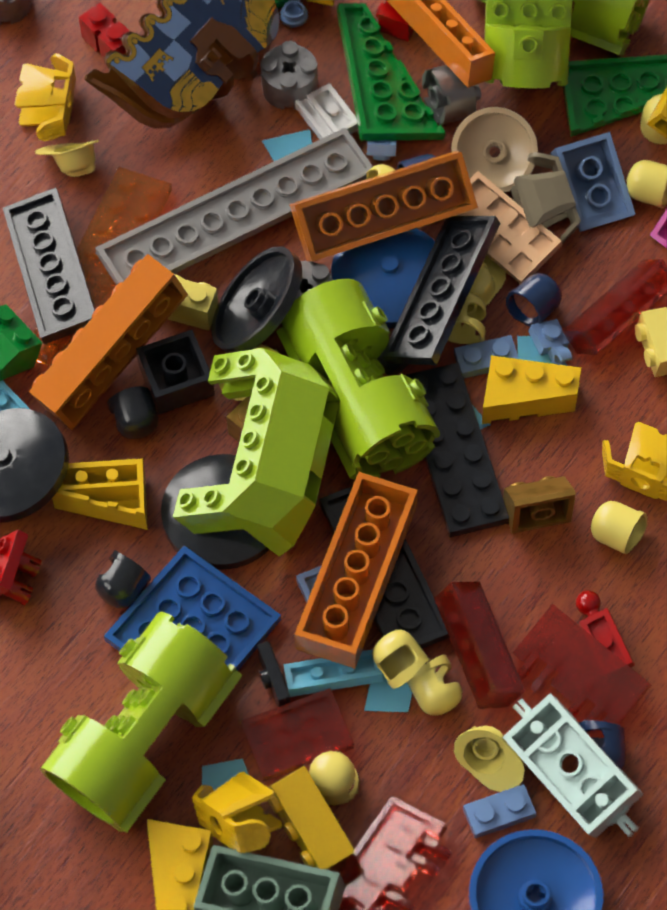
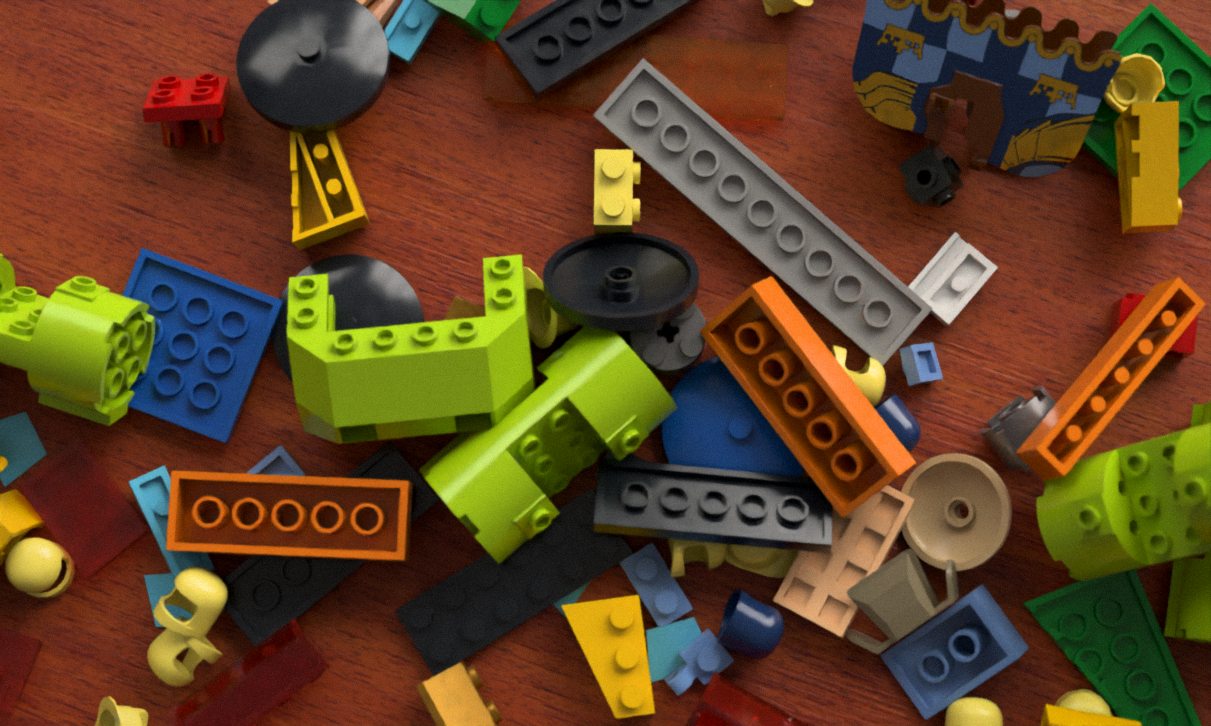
camera: 75 degrees right, 20 degrees up
orange brick [29,254,188,430] -> none
black helmet [95,550,151,609] -> none
black helmet [107,386,159,439] -> none
black brick [136,329,215,415] -> none
black plate [257,641,291,712] -> none
flat silver brick [261,41,318,109] -> none
medium azure sticker [262,129,312,161] -> none
medium blue plate [280,0,308,27] -> none
green wing [337,3,446,141] -> none
none -> pearl dark grey brick [898,145,964,208]

